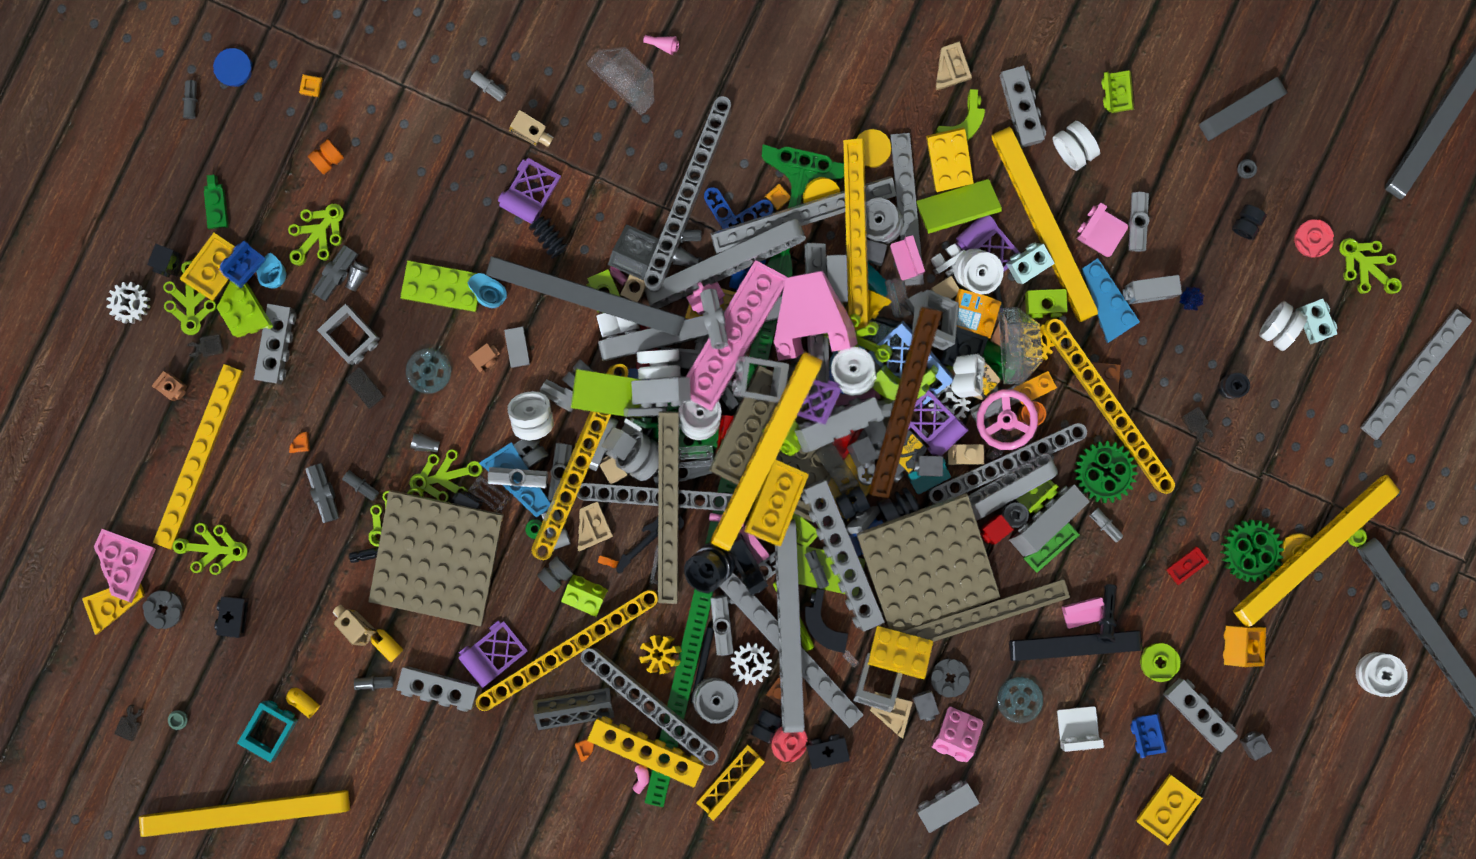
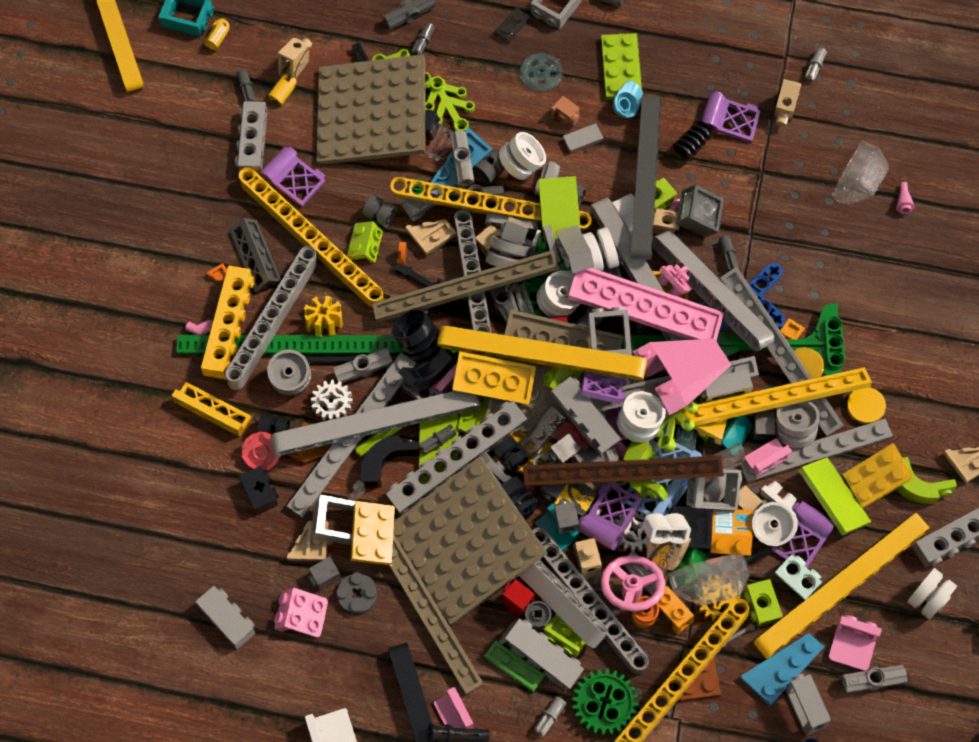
camera: 75 degrees right, 20 degrees down
flat silver cone [410,432,440,452] -> none
light grey beam [644,96,731,292] -> none
flat silver cone [672,247,699,267] -> none
light grey piece [700,289,729,349] -> none
clear light blue plate [997,677,1043,723] -> none

